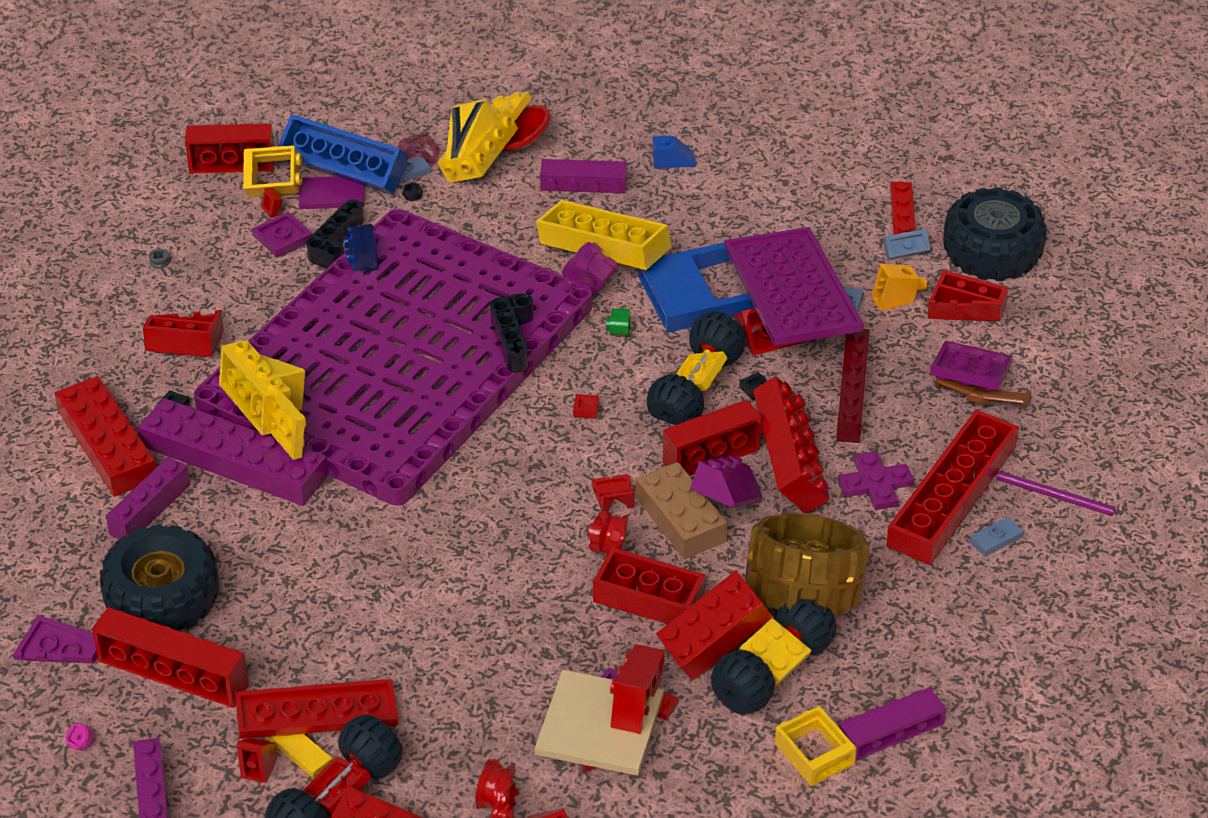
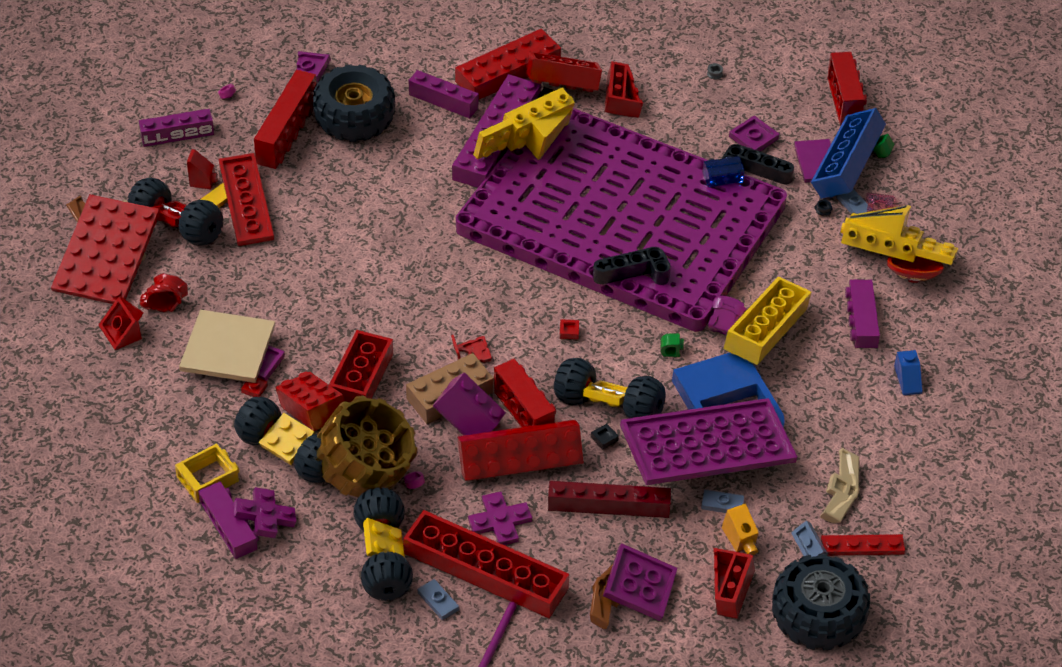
camera: 85 degrees right, 5 degrees up
yellow window [243,146,302,197] -> none
red plate [261,188,282,218] -> none
red piece [587,511,629,555] -> none
red wedge [610,644,666,734] -> none
none -> magenta plate [234,487,296,538]
none -> black plate [353,487,413,601]
none -> red brick [526,51,602,92]
none -> tan plate [820,448,860,523]

